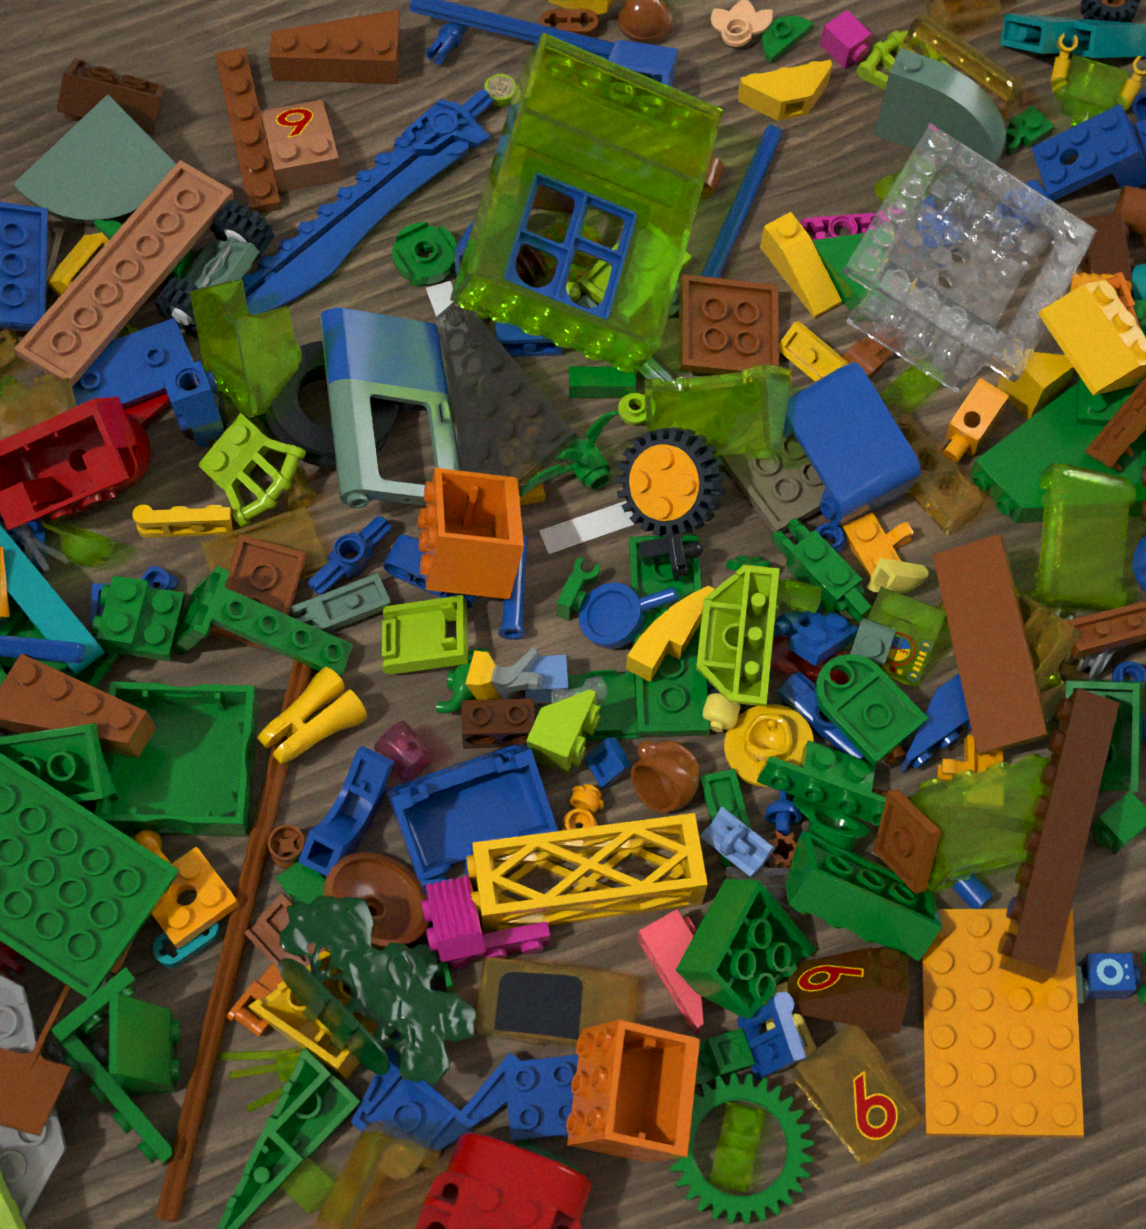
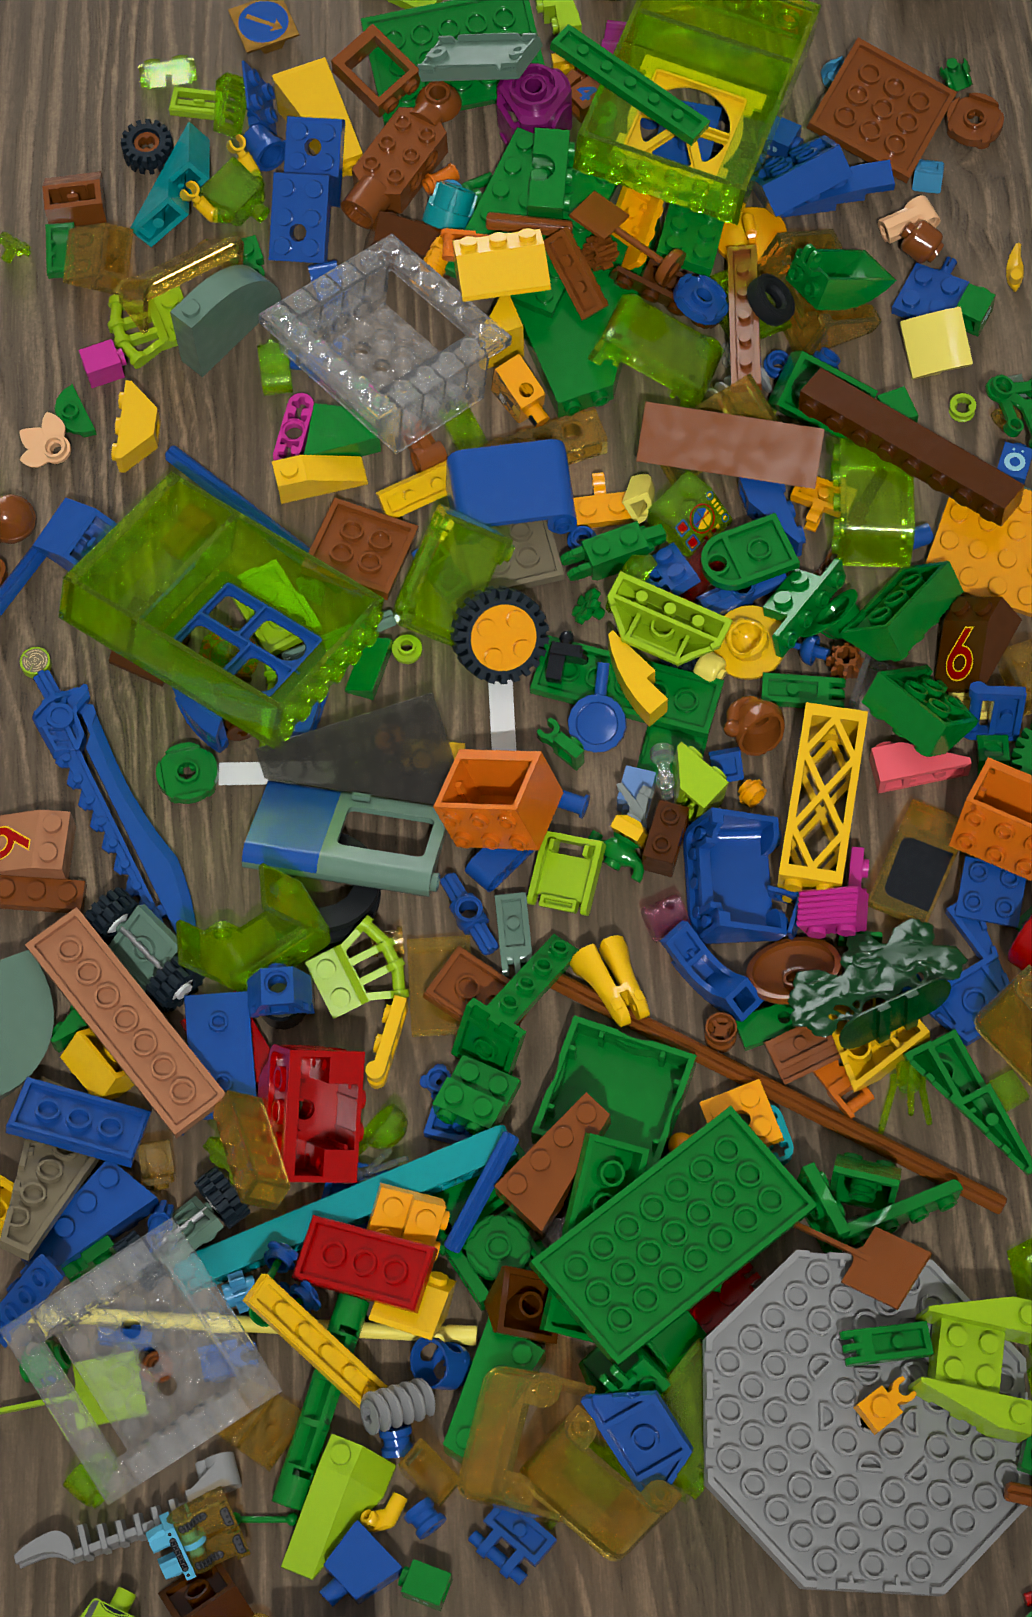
camera: 65 degrees left, 0 degrees up
green plant [519,410,619,497] -> none
light orange plate [562,808,598,831] -> none
medium blue hips [700,807,775,878] -> none
sand green plate [850,619,896,666] -> none
dark orange plate [873,789,941,894] -> none

